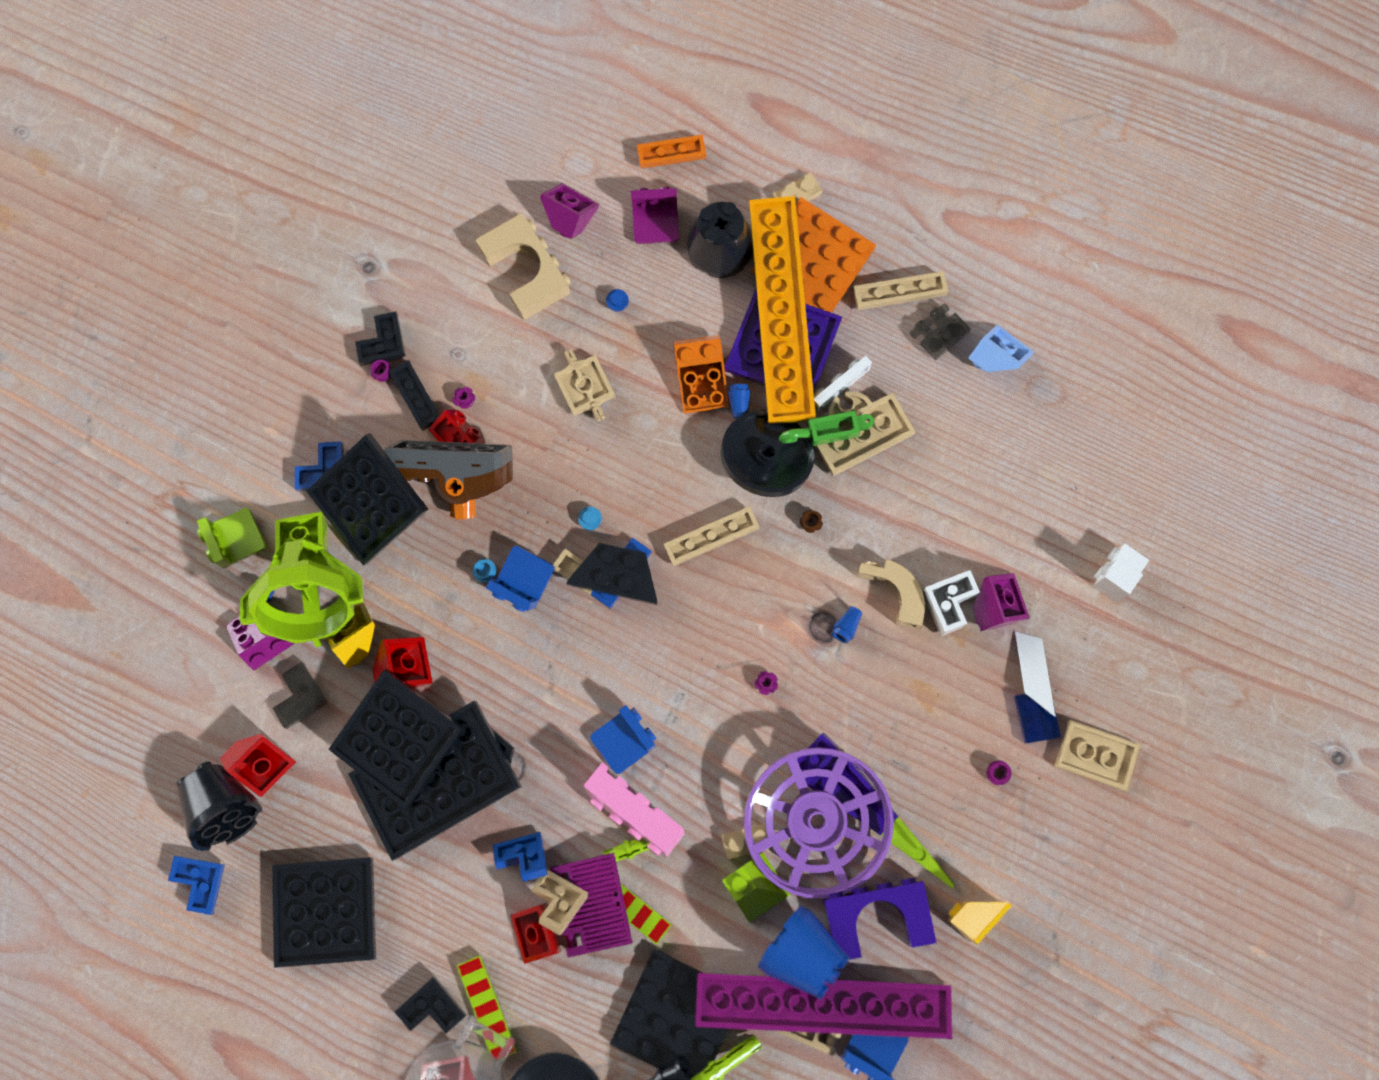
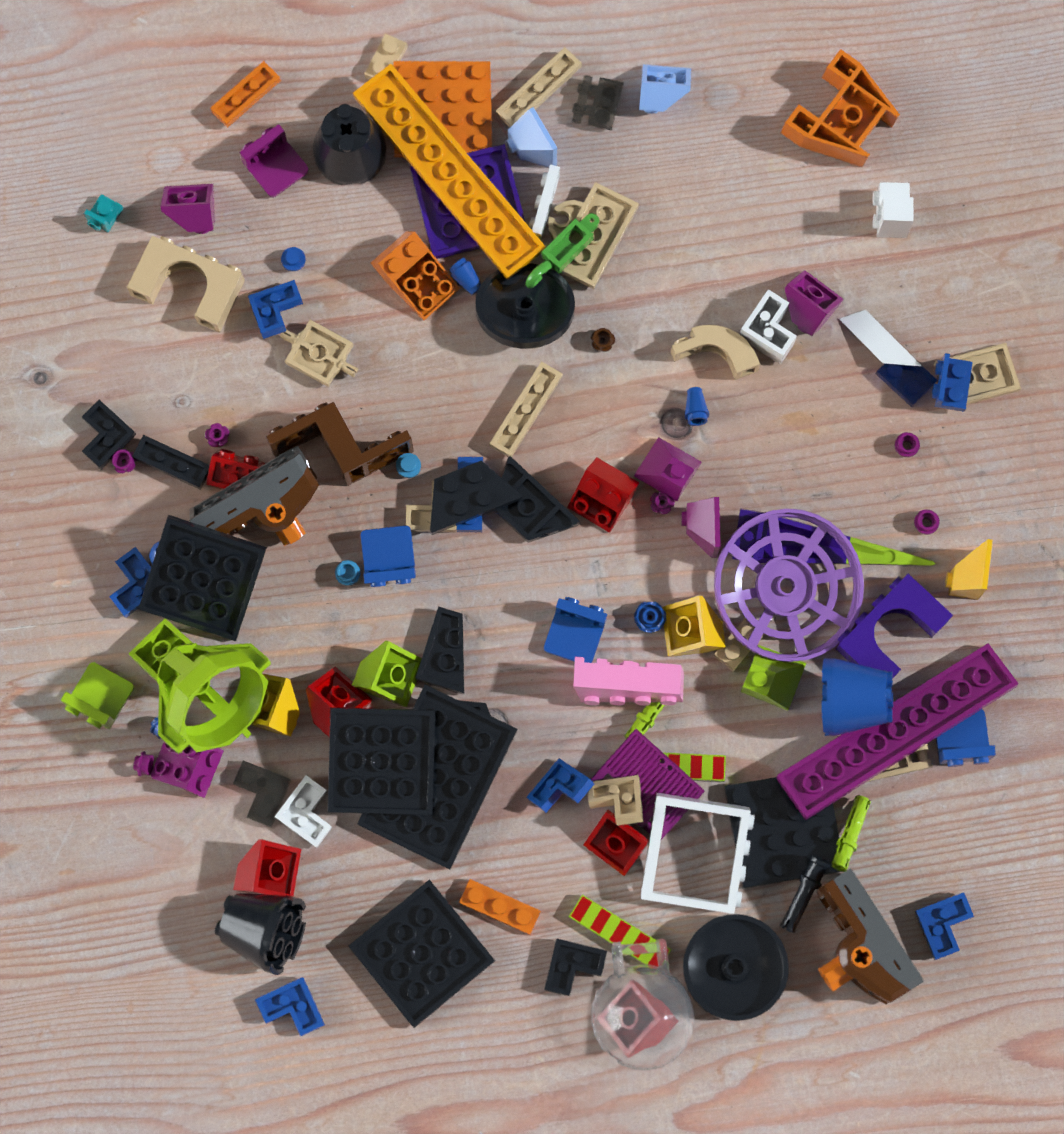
camera: 40 degrees left, 0 degrees up
none -> teal bracket [84,194,124,232]
none -> magenta plate [133,751,154,776]
none -> blue plate [248,280,303,339]
none -> reddish brown bracket [266,402,414,486]
none -> white plate [275,775,332,848]
none -> lime slope [352,641,422,707]
none -> black wing [415,606,464,695]
none -> orange plate [459,879,541,935]
none -> black wing [495,456,580,543]
none -> light blue slope [506,107,557,167]
none -> red slope [567,457,640,533]
none -> magenta slope [634,437,702,501]
none -> blue plate [634,602,666,633]
none -> white window [641,793,754,914]
none -> yellow slope [662,596,726,657]
none -> magenta slope [681,497,720,558]
none -> orange wedge [781,49,900,167]
none -> magenta plate [914,509,940,535]
none -> blue bracket [932,353,973,412]

